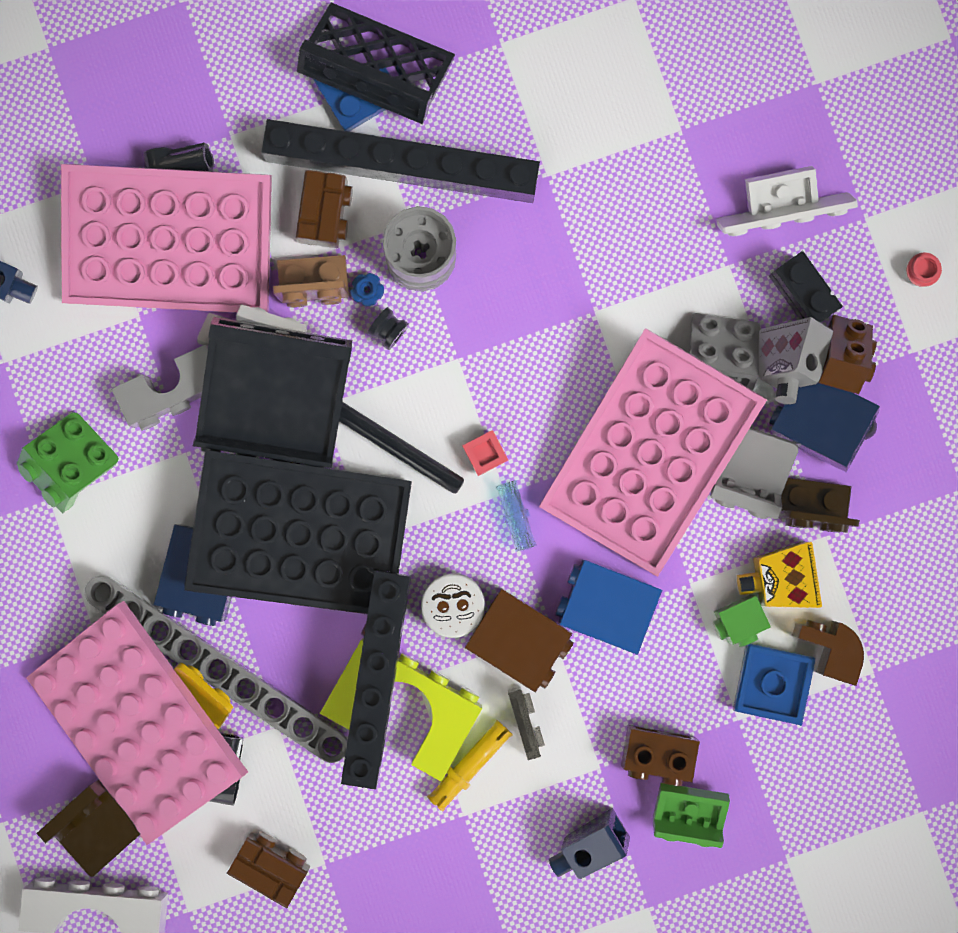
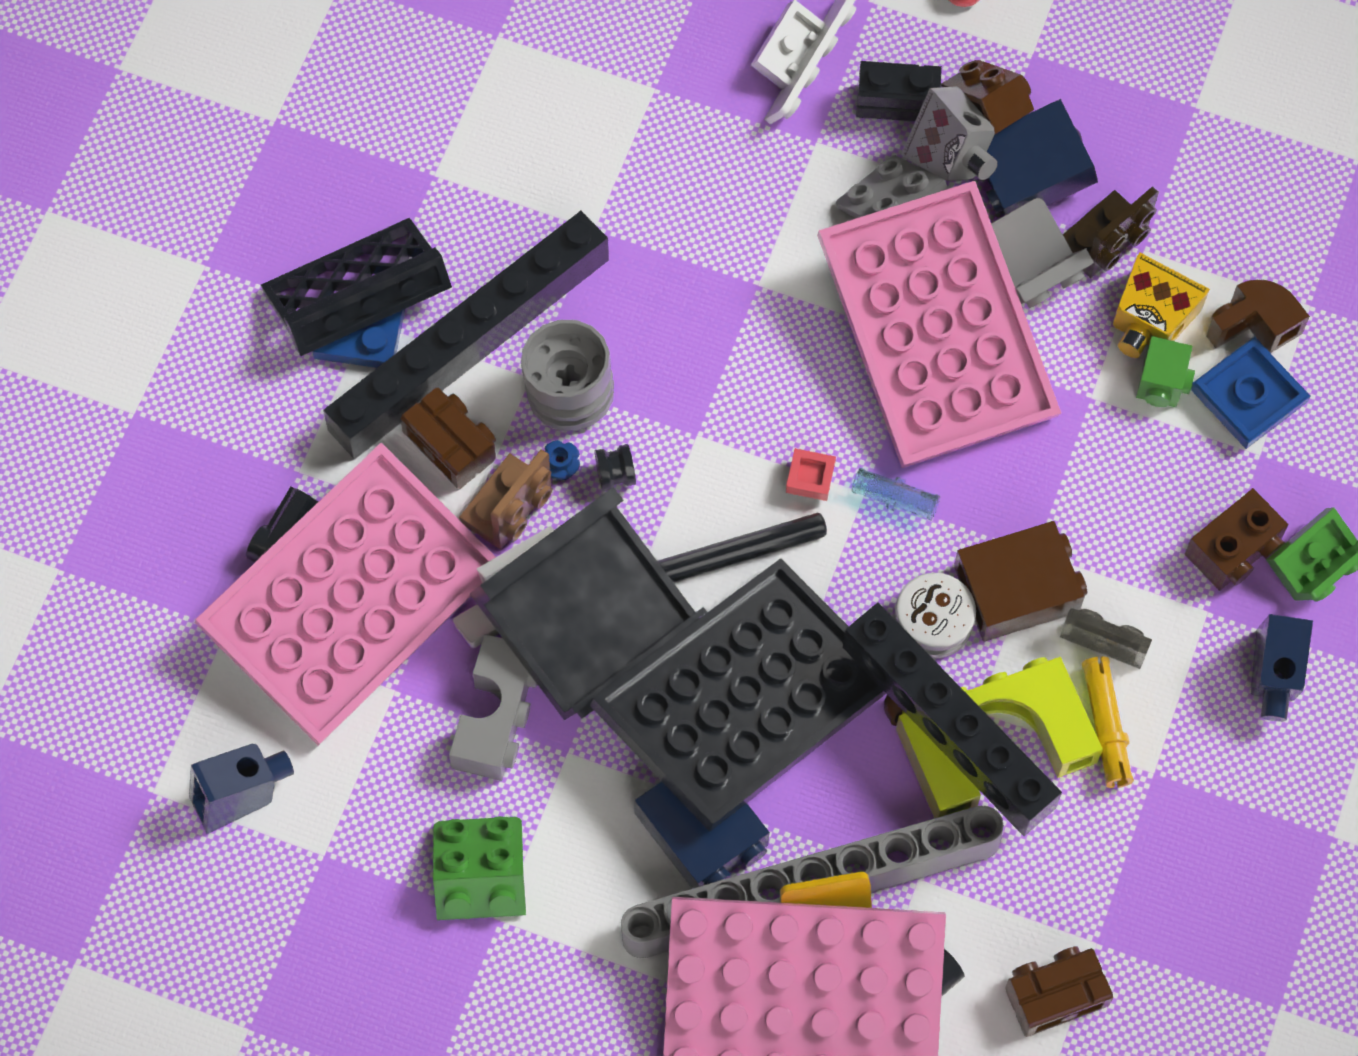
camera: 50 degrees left, 20 degrees down
blue brick [555,559,663,655] -> none

